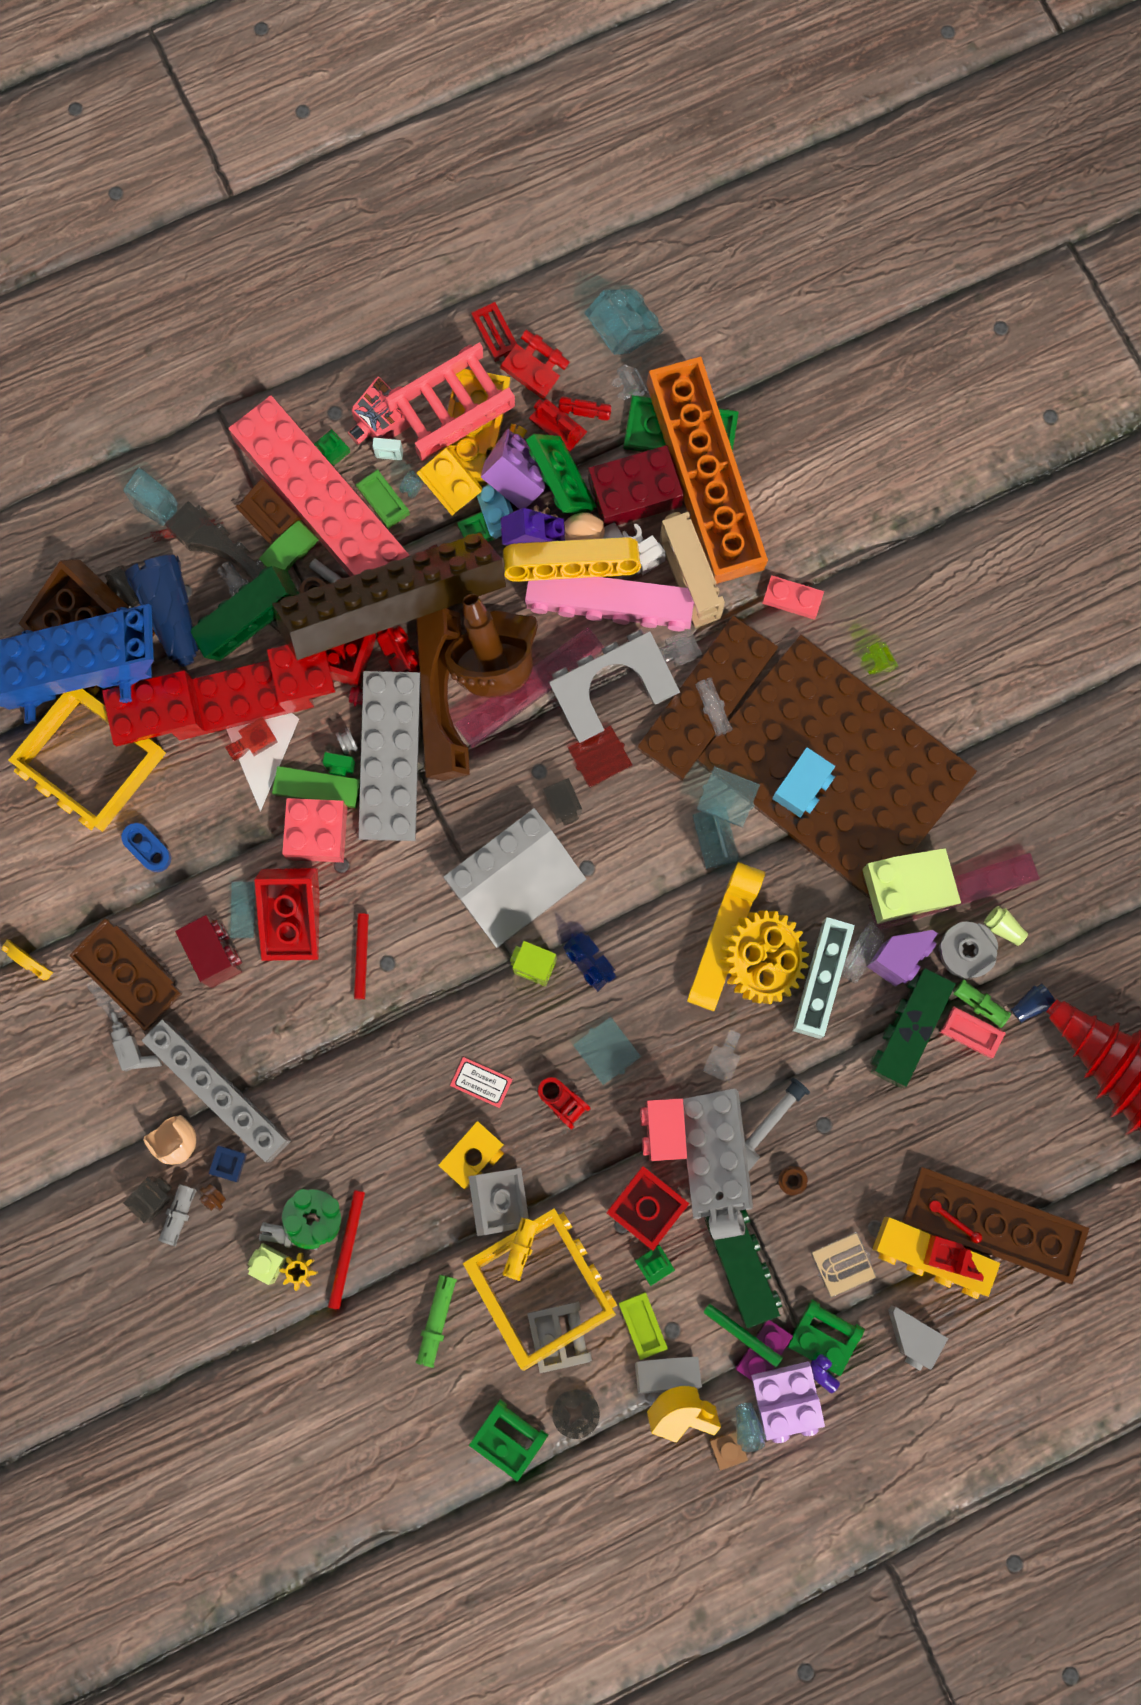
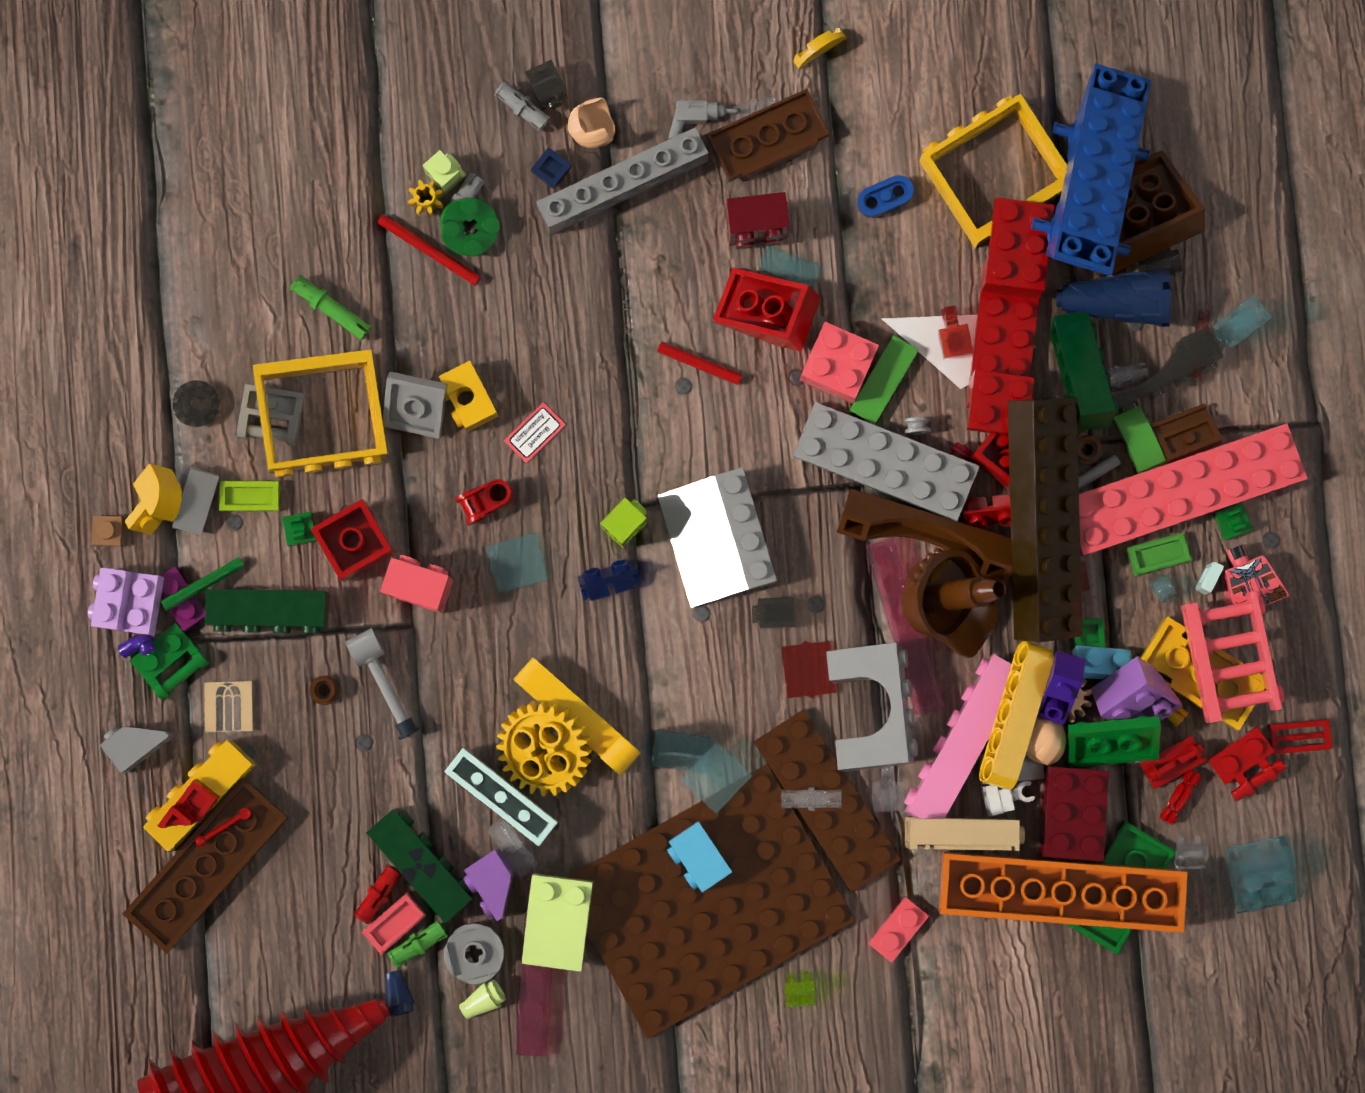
camera: 110 degrees right, 5 degrees up
reddish brown plate [199,1184,226,1211] -> none
green plate [323,752,356,776] -> none
yellow plate [417,446,483,515] -> none
green plate [469,1399,549,1482] -> none
yellow pin [502,1217,540,1281] -> none
light grey hinge [683,1088,753,1240] -> none
clear plate [703,1030,741,1083] -> none
clear light blue cone [735,1403,766,1452] -> none
none -> red pin [353,864,403,924]

